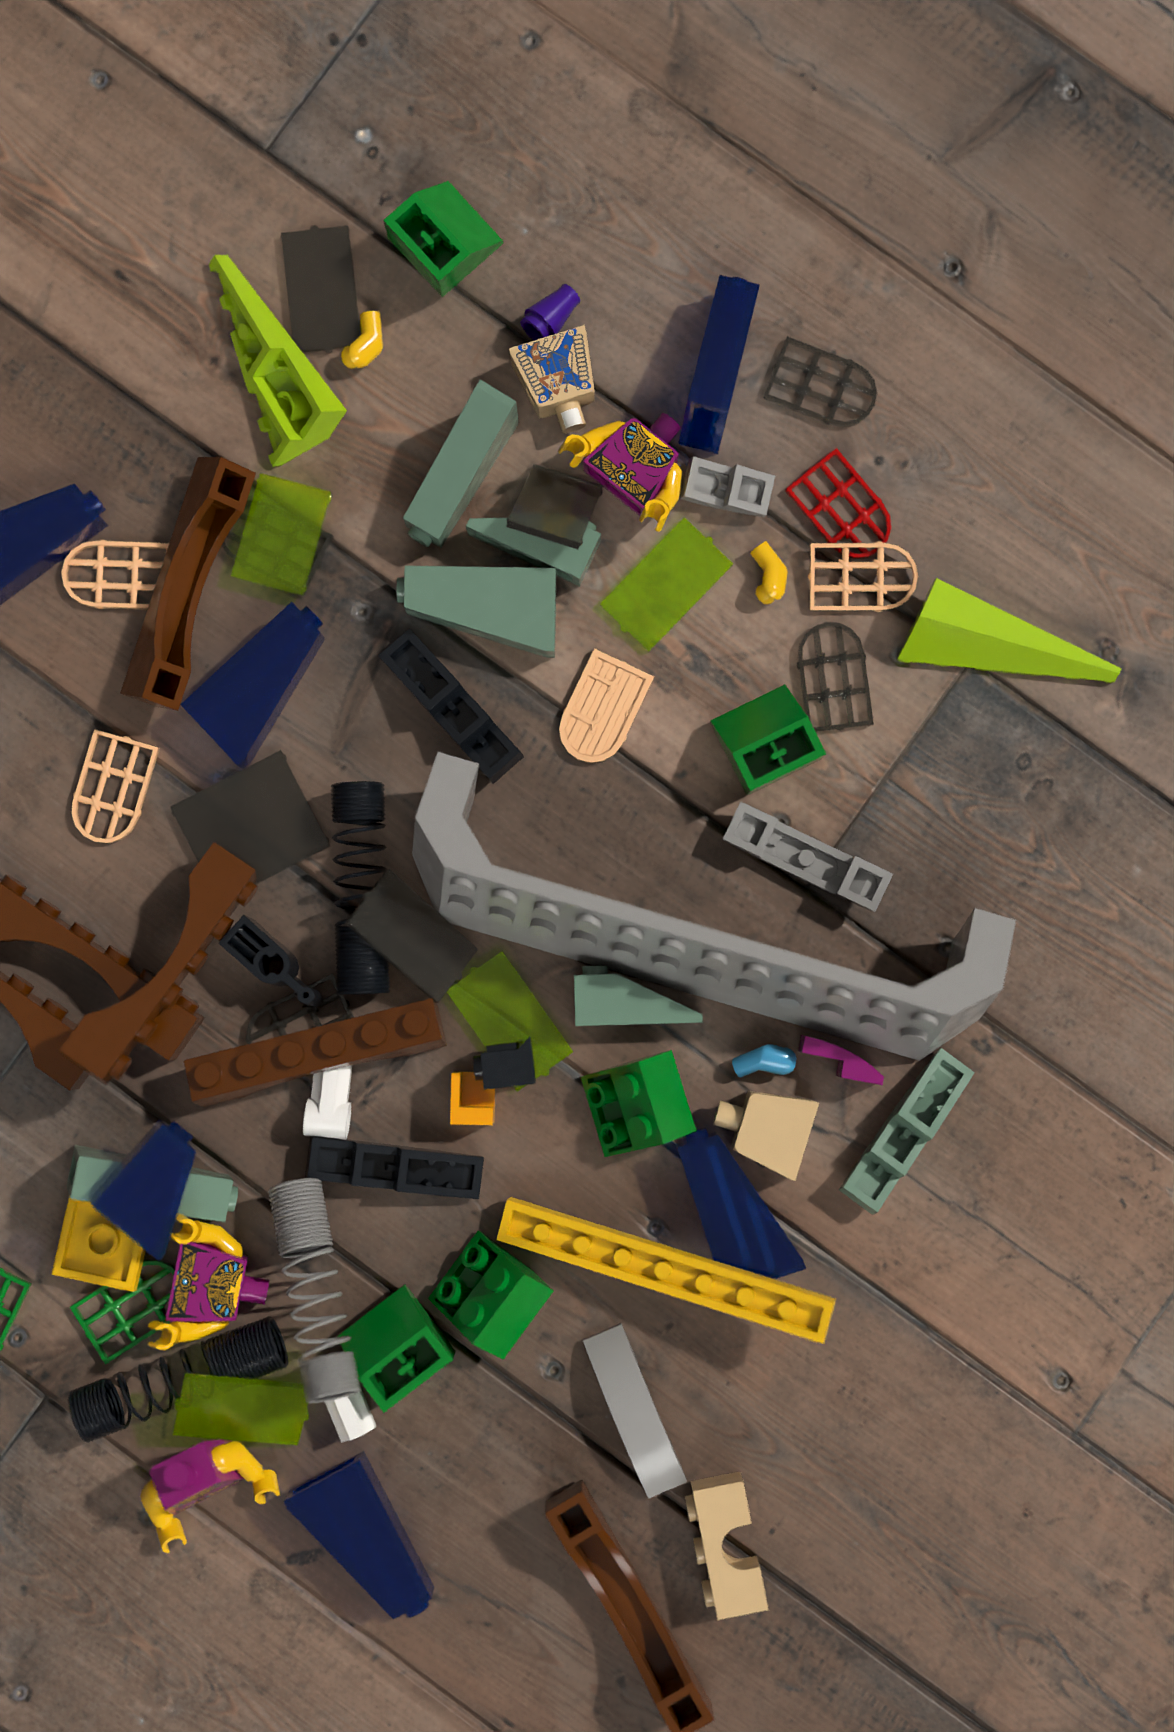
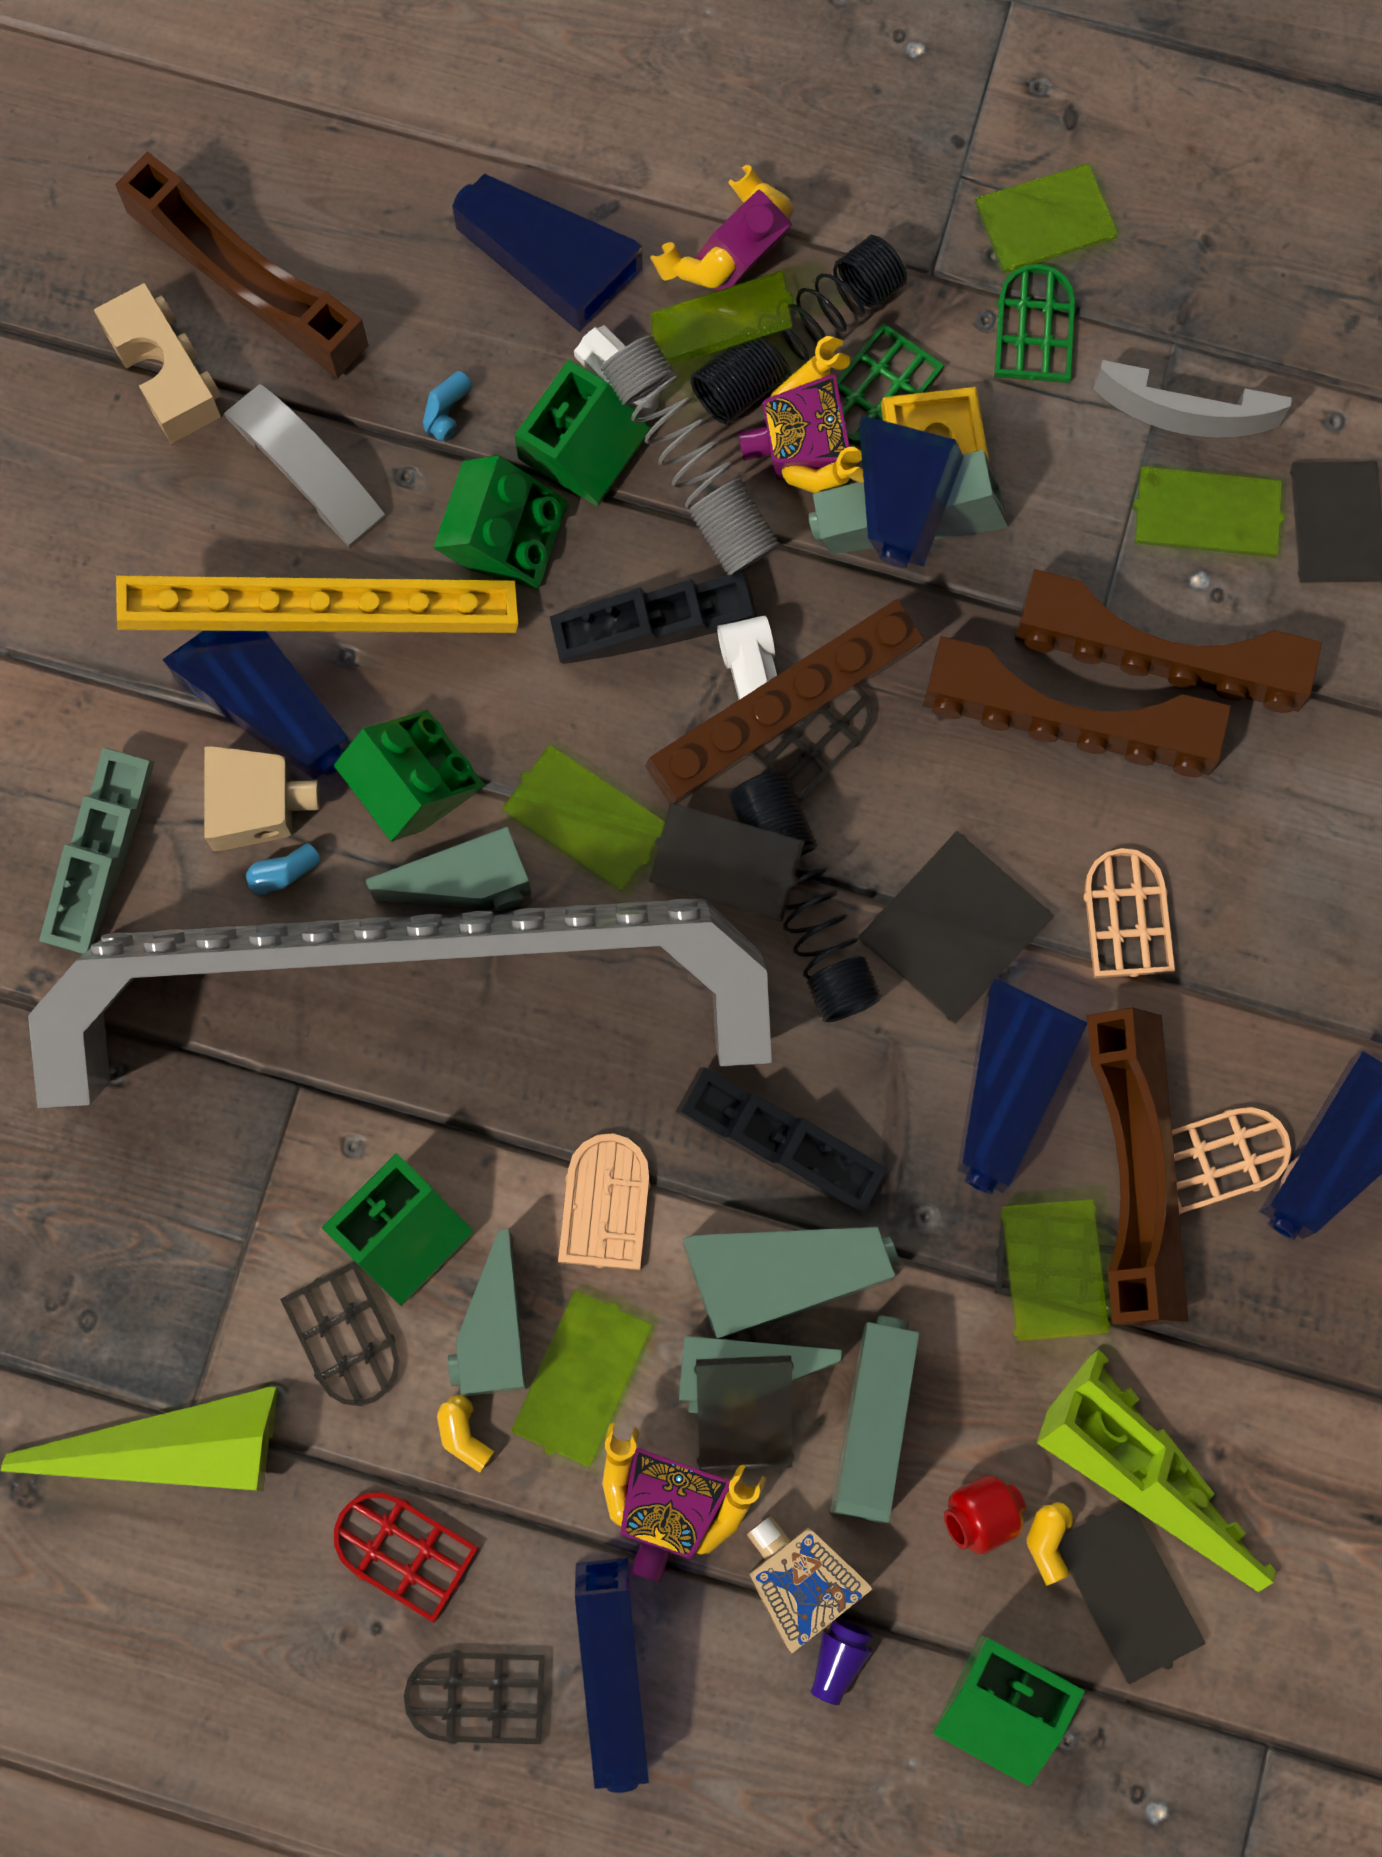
camera: 160 degrees right, 10 degrees down
reddish brown arch [59,842,258,1086] -> none
black piece [218,914,324,1007] -> none
light orange panel [450,1071,495,1125] -> none
black window [473,1036,536,1089] -> none
light grey slope [680,456,775,517] -> none
light grey slope [722,802,893,912] -> none
magenta slope [798,1035,884,1085] -> none
light nougat window [808,541,918,612] -> none
none -> dark azure arm [422,371,472,442]
none -> sand green slope [448,1229,527,1397]
none -> red head [944,1475,1026,1555]

